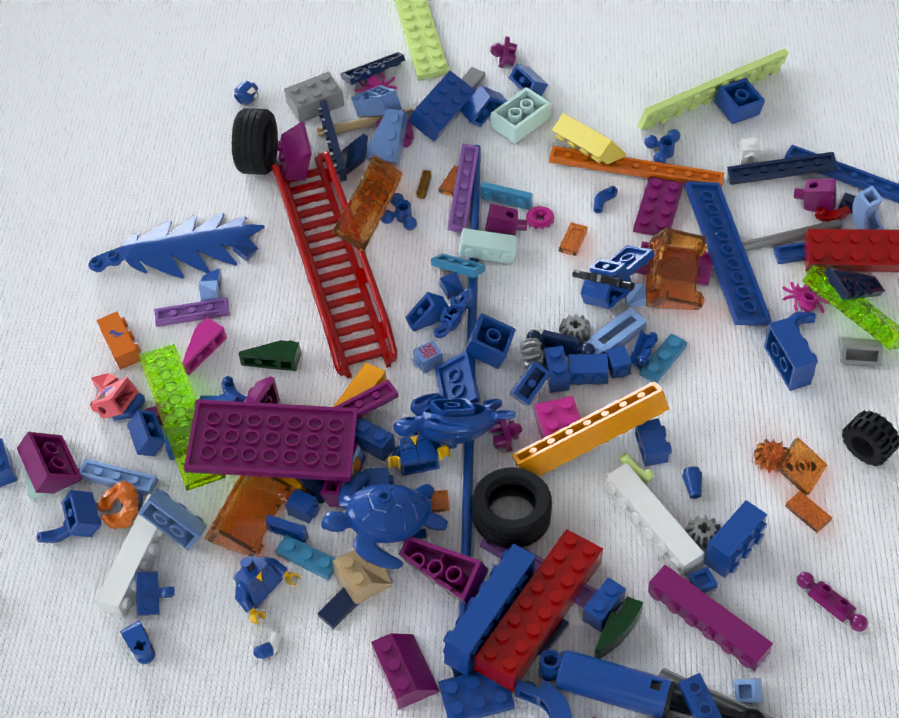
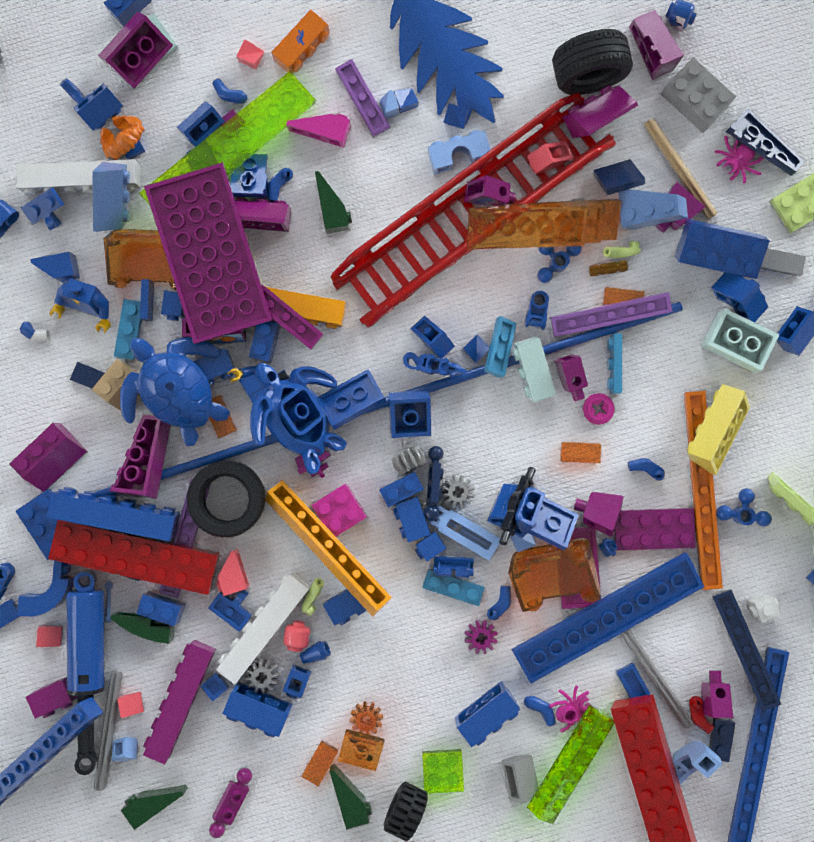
camera: 70 degrees right, 35 degrees up
light blue tile [79,459,158,496] -> none
coral torso [90,377,139,419] -> none
dark blue plate [318,100,347,182] -> none
medium blue wedge [351,85,402,116] -> none
medium blue brick [412,340,443,374] -> none
blue brick [509,361,551,406] -> none
dark blue wing [824,267,885,301] -> none
none -> blue slope [30,251,80,284]
none -> coral slope [117,692,144,718]
none -> dark green slope [120,785,188,830]
none -> blue plate [208,590,253,632]
none -> coral slope [217,549,250,596]
none -> coral head [283,620,311,652]
none -> blue brick [283,664,312,699]
none -> dark green slope [329,764,373,830]
none -> clear neon green plate [422,749,464,794]
none -> light blue arch [428,130,490,175]
none -> magenta gear [464,620,498,654]
none -> magenta torso [465,175,516,207]
none -> blue arm [487,586,511,620]
none -> blue piece [524,291,549,330]
none -> coral slope [527,141,574,174]
none -> magenta torso [574,492,624,537]
none -> yellowish green arm [603,241,641,258]
none -> wedge [629,10,684,80]

